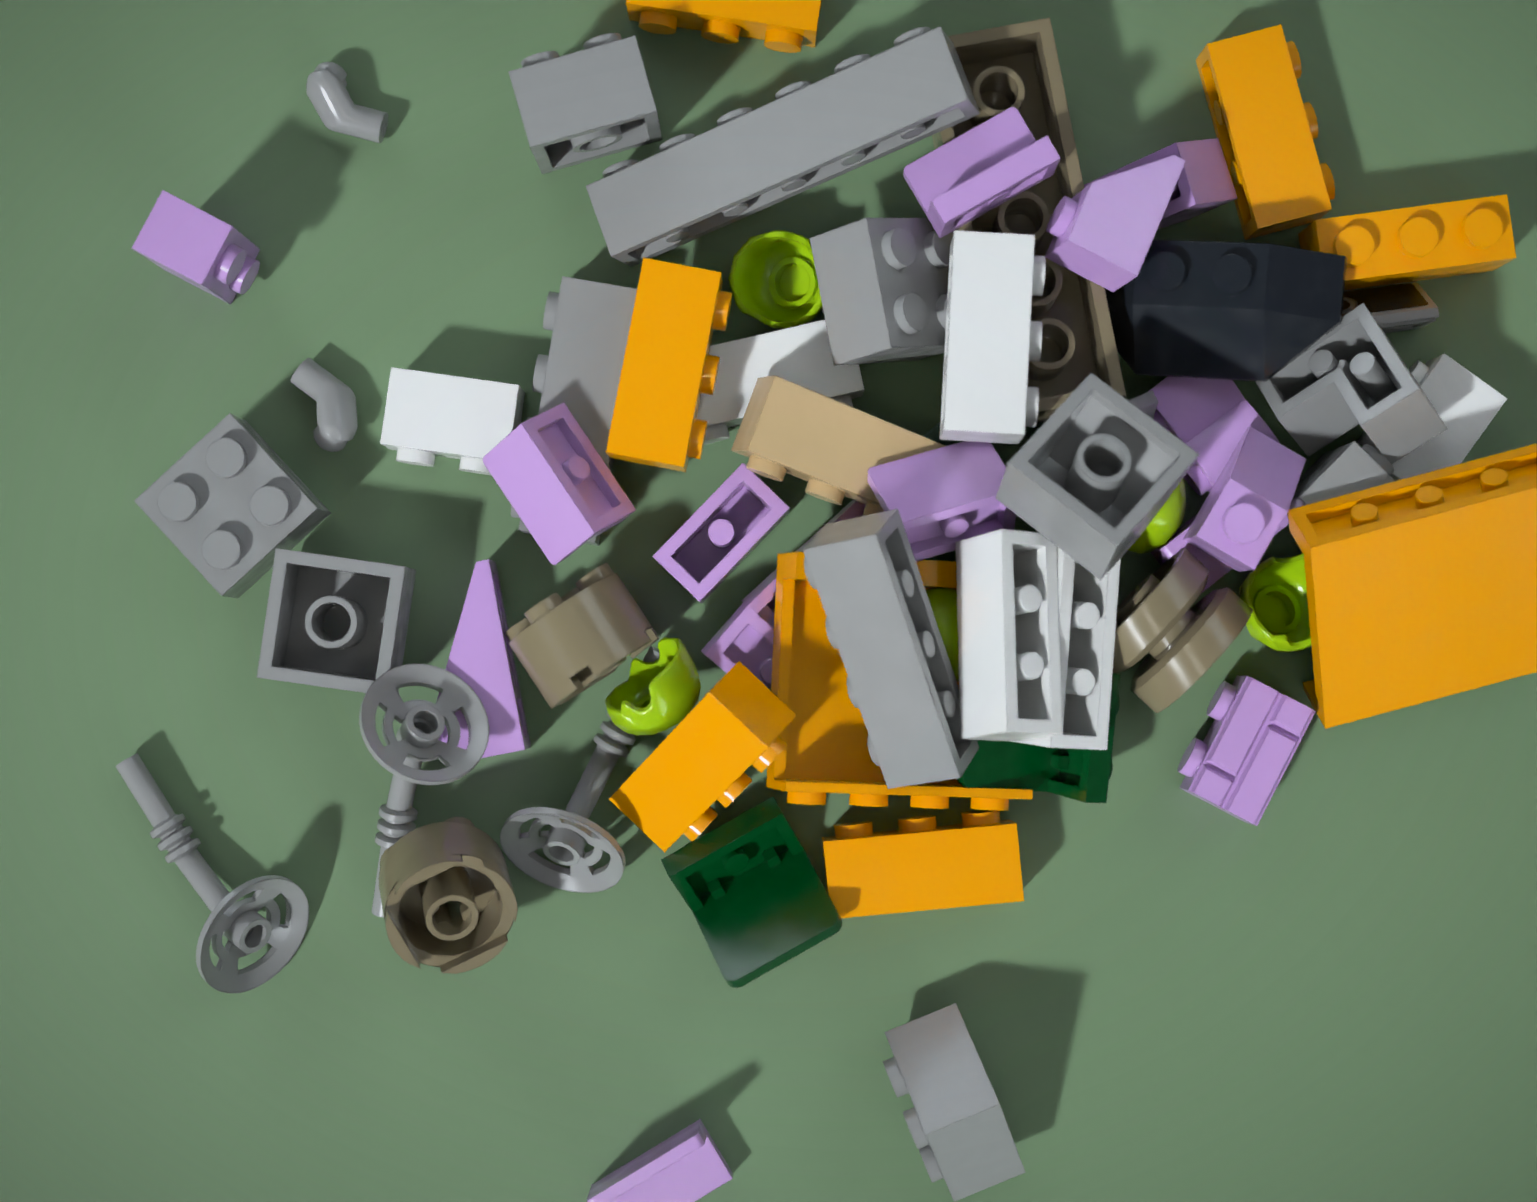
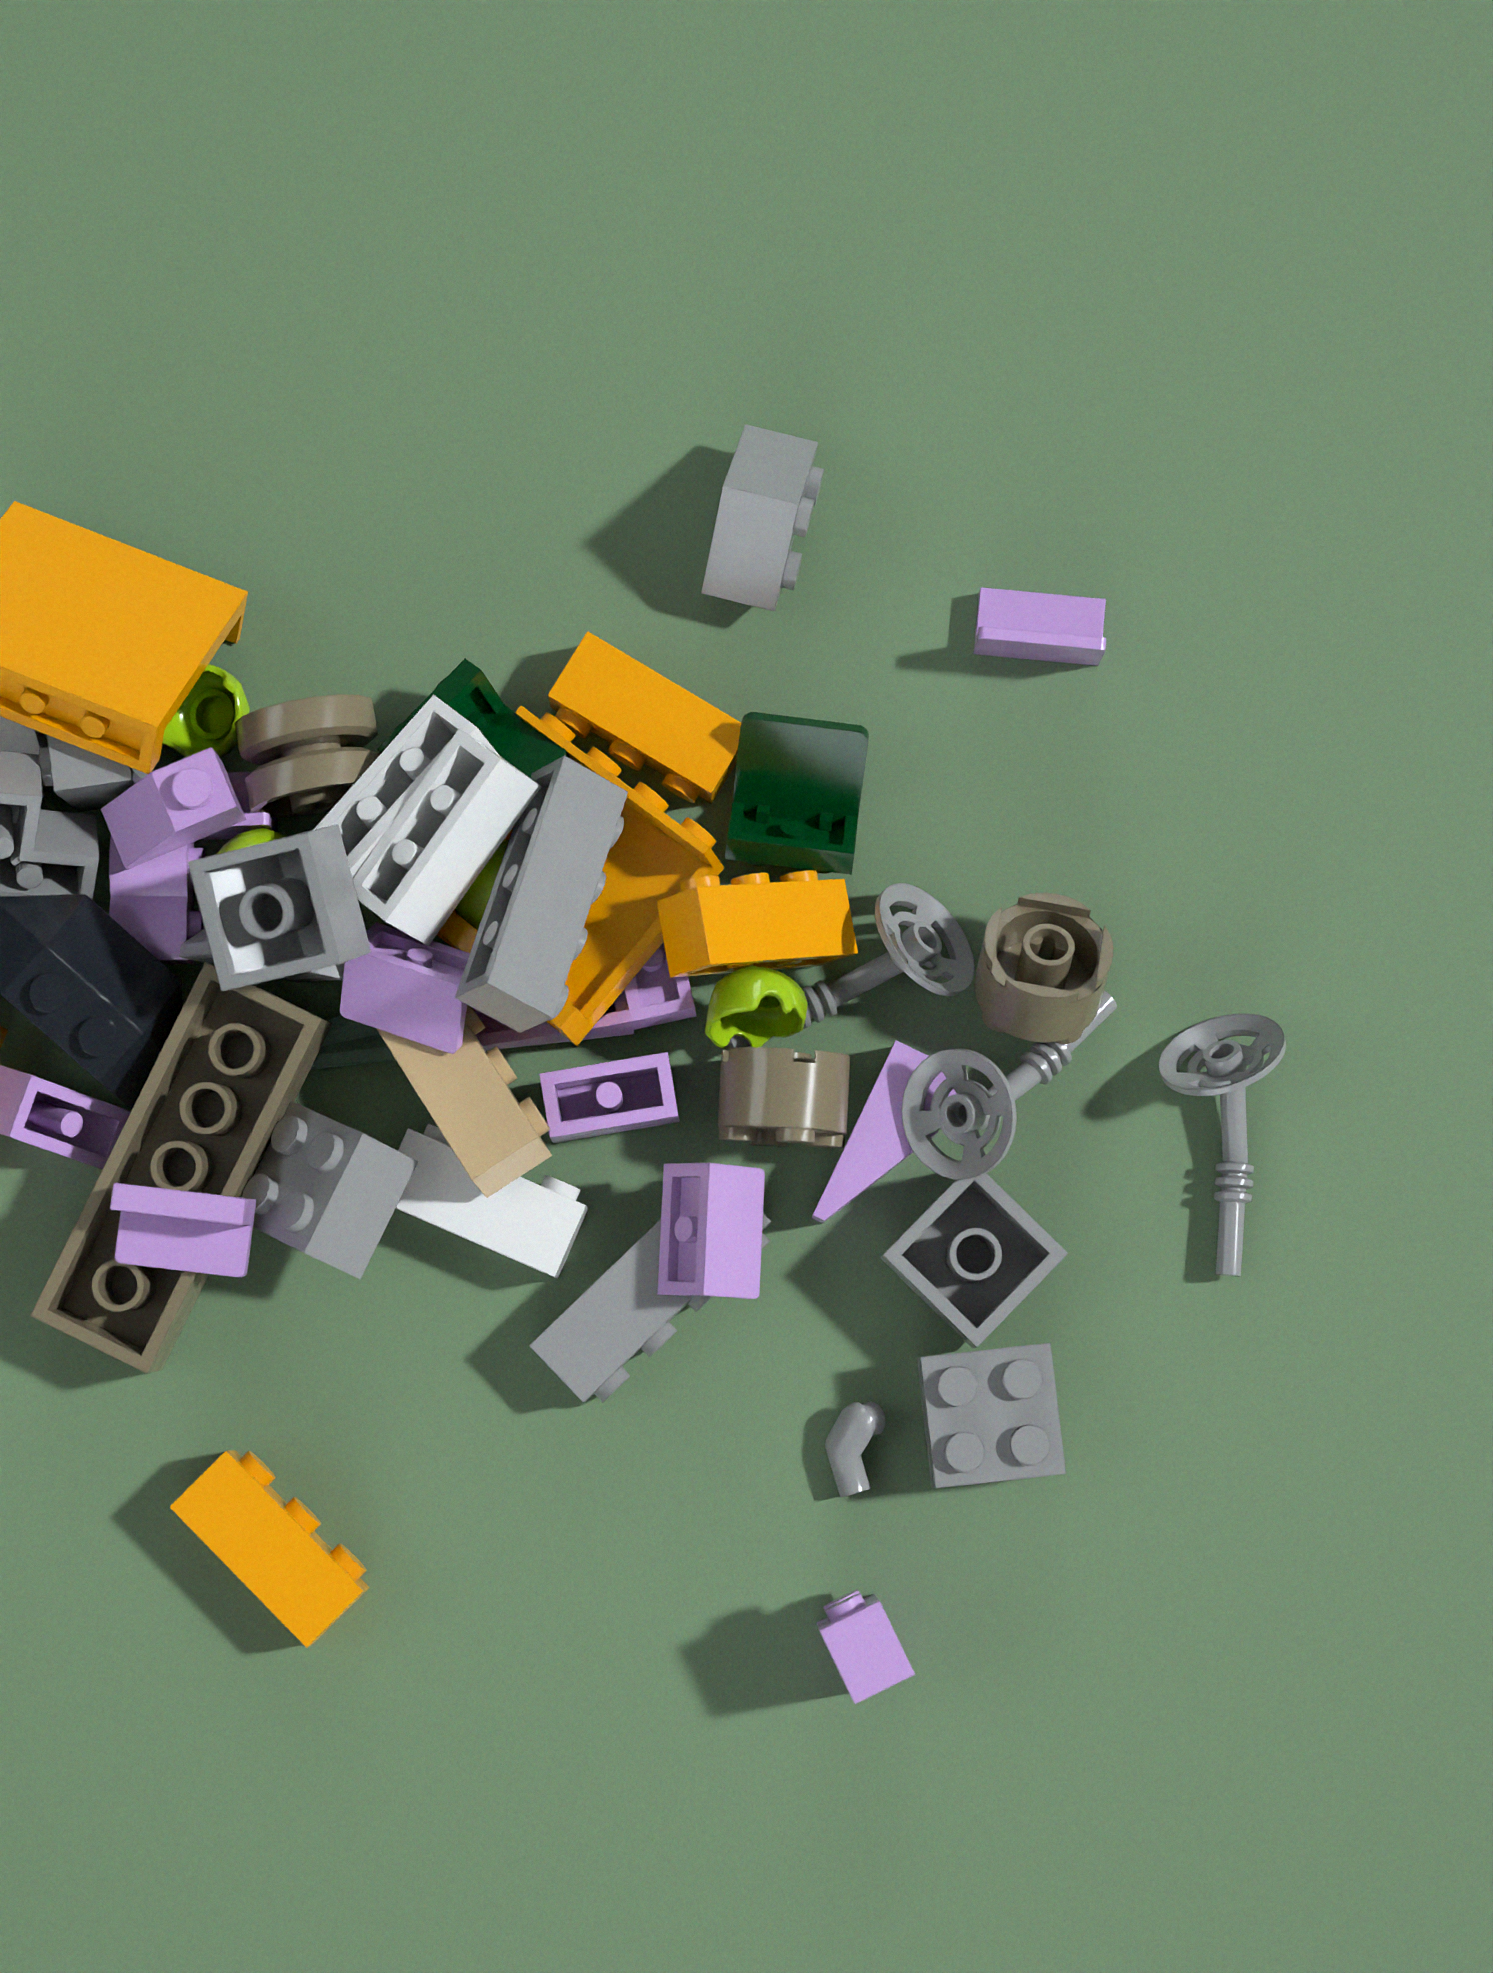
camera: 140 degrees left, 5 degrees down
light grey arm [306,62,388,143] -> none
white brick [380,367,525,475] -> none
light grey brick [508,33,662,174] -> none
light grey brick [586,26,980,267] -> none
light orange brick [606,258,732,472] -> none
lime hair [728,230,823,329] -> none
white brick [939,230,1046,444] -> none
lavender slope [1045,155,1186,292] -> none
lavender brick [1177,676,1316,826] -> none

